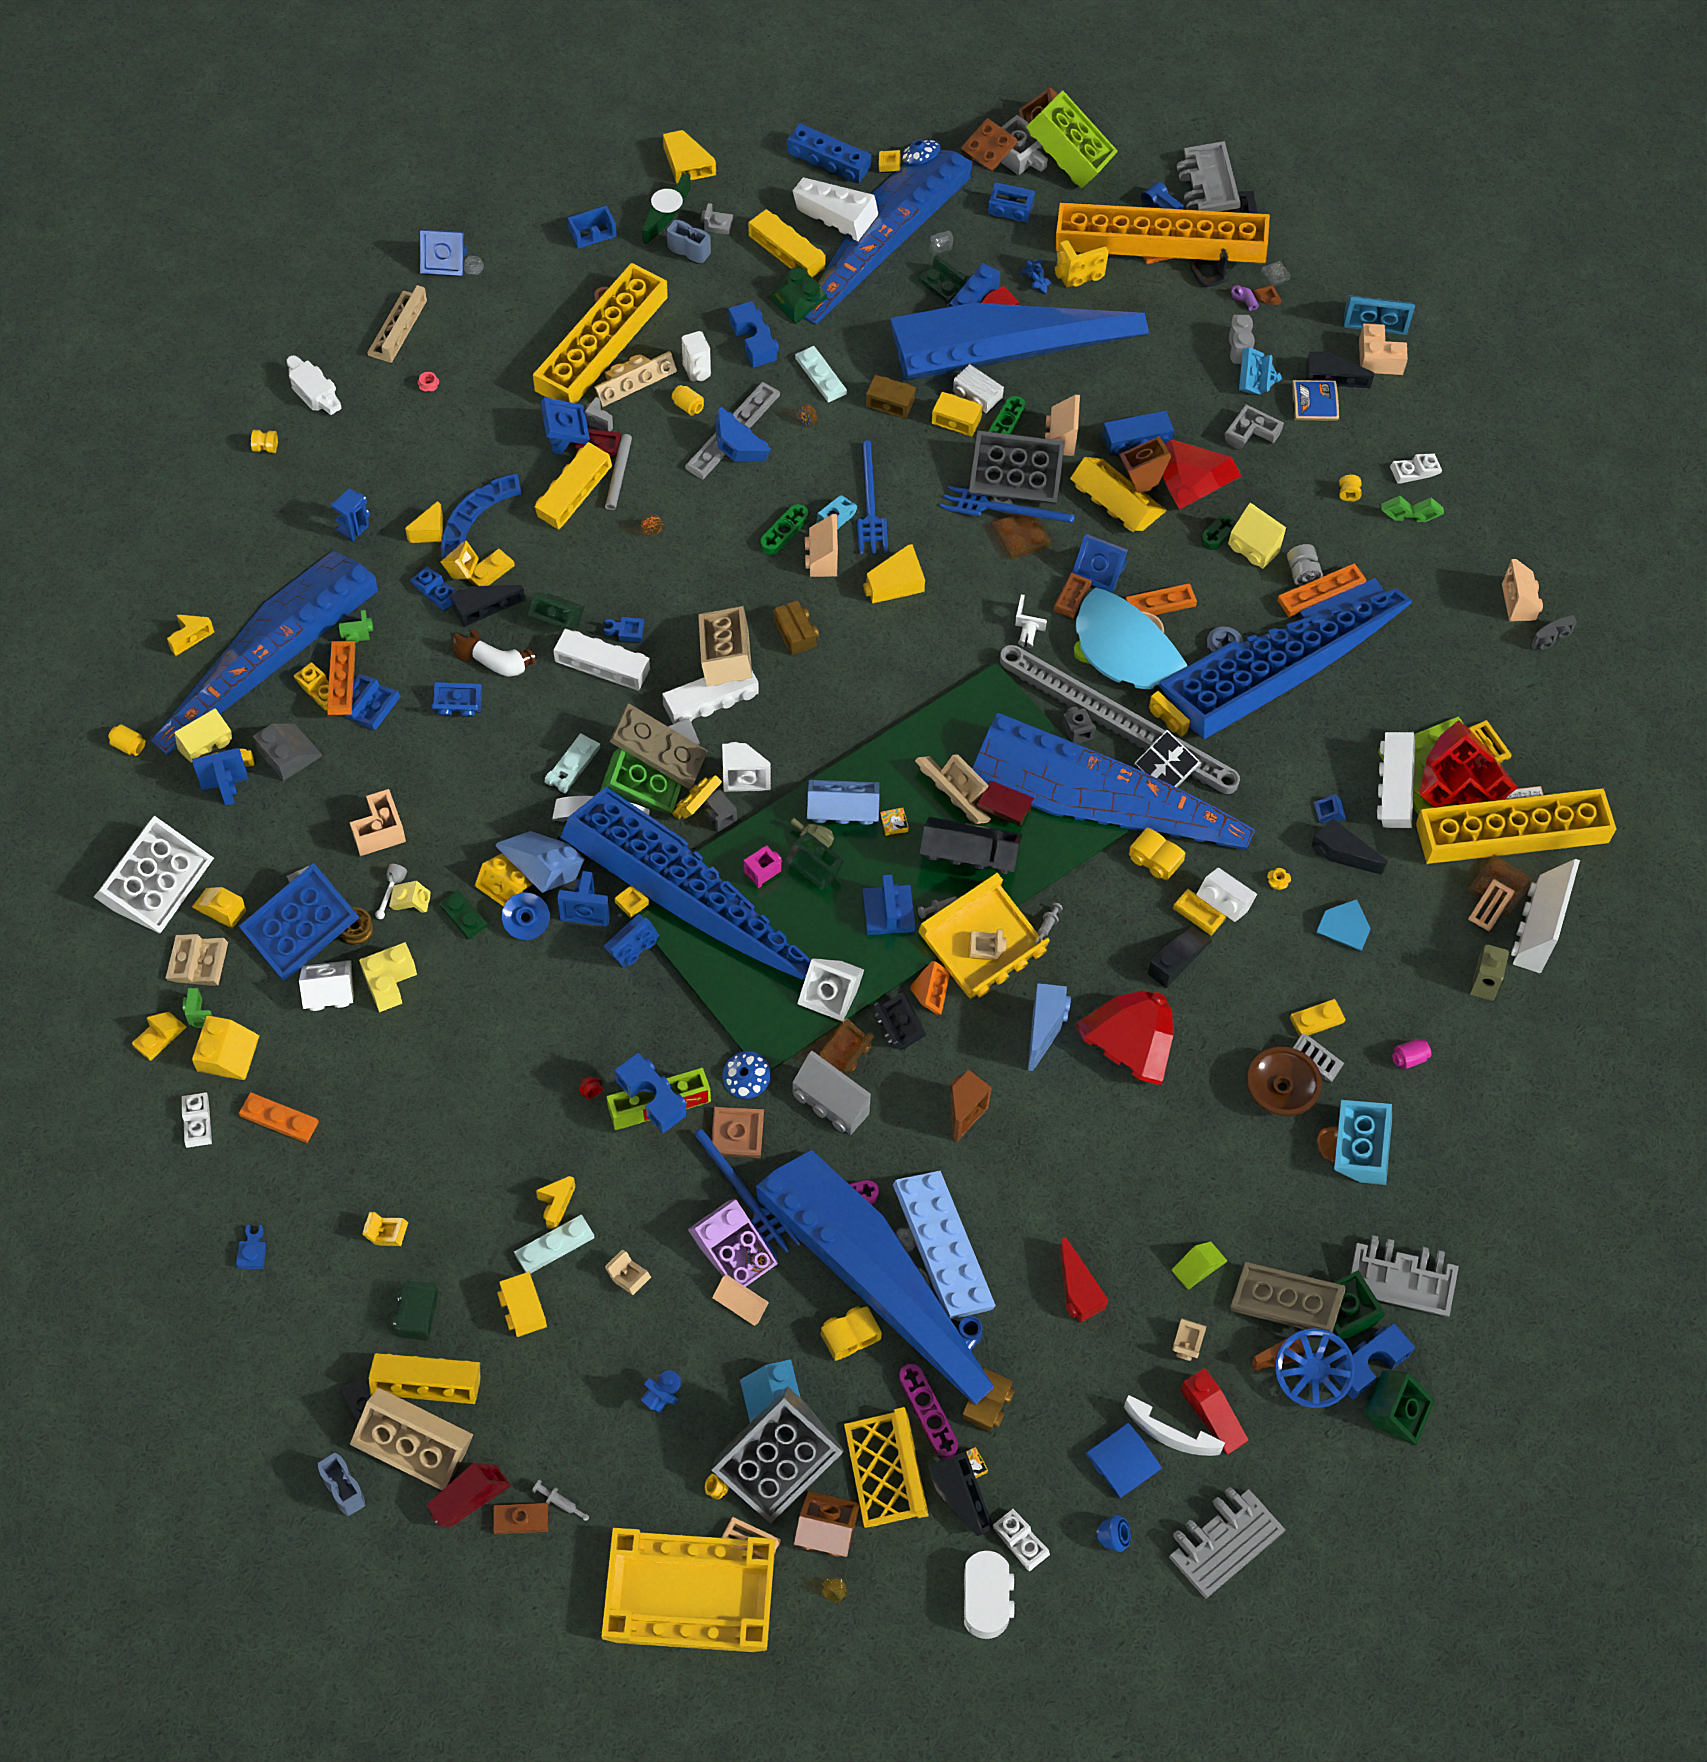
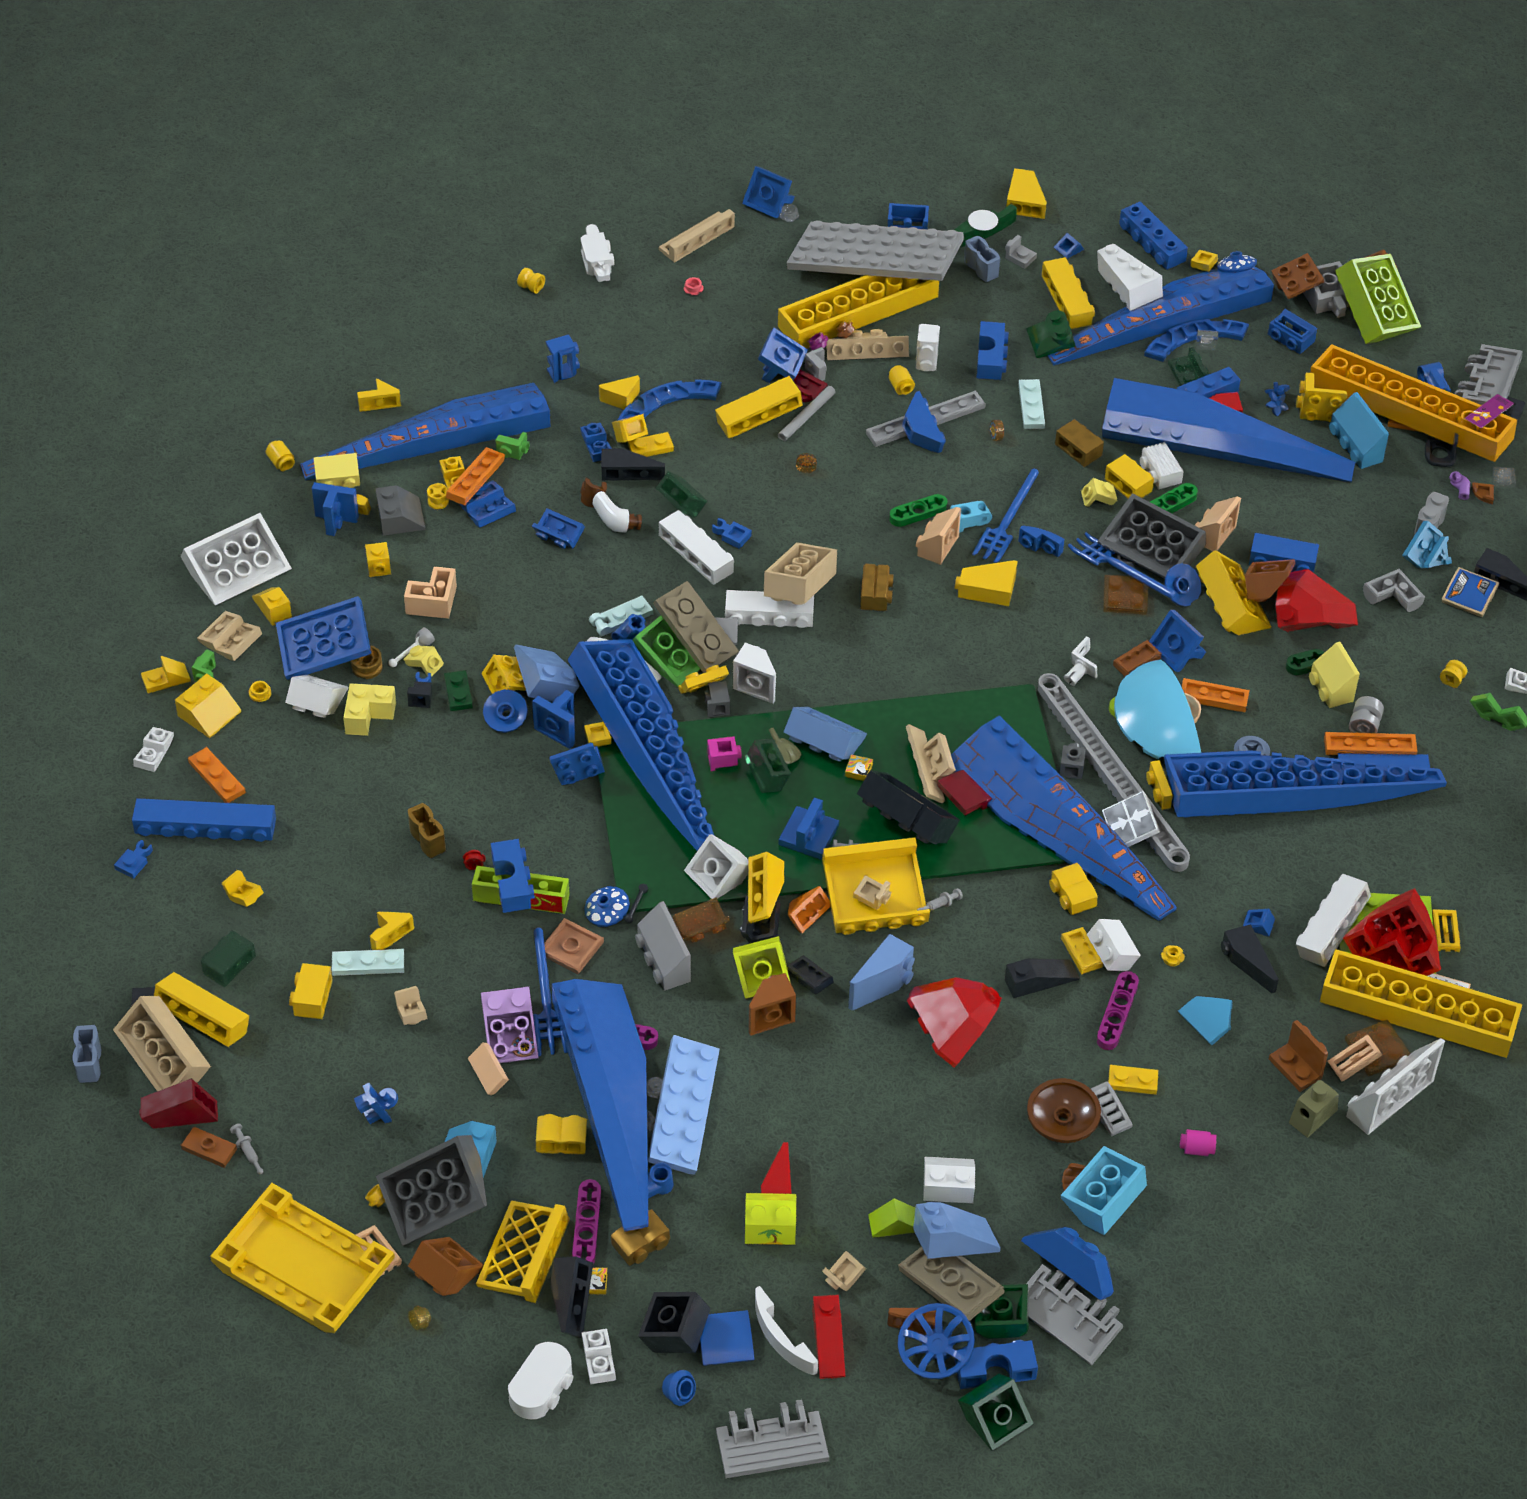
camera: 30 degrees right, 10 degrees down
none -> blue brick [132,799,276,842]
none -> yellow plate [249,681,271,702]
none -> yellow brick [365,542,391,577]
none -> black piece [407,672,432,708]
none -> pearl gold brick [408,803,446,858]
none -> yellow wheel [427,483,449,509]
none -> blue piece [612,614,645,640]
none -> black hinge [624,884,648,923]
none -> black brick [638,1292,711,1353]
none -> neon yellow slope [733,936,791,999]
none -> neon yellow slope [745,1193,796,1245]
none -> yellow slope [748,852,784,923]
none -> light grey plate [787,221,964,281]
none -> black plate [787,955,834,995]
none -> magenta plate [808,332,828,350]
none -> dark orange plate [836,321,855,339]
none -> medium blue slope [913,1202,1000,1259]
none -> white slope [923,1157,975,1203]
none -> blue slope [1018,526,1064,557]
none -> blue wedge [1021,1227,1114,1300]
none -> blue slope [1054,233,1084,259]
none -> light yellow bracket [1081,478,1117,507]
none -> magenta beam [1097,971,1139,1050]
none -> blue tile [1144,319,1249,362]
none -> blue dish [1165,563,1201,607]
none -> dark orange bracket [1269,1020,1328,1092]
none -> dark azure slope [1329,392,1389,469]
none -> magenta sticker [1464,394,1514,428]

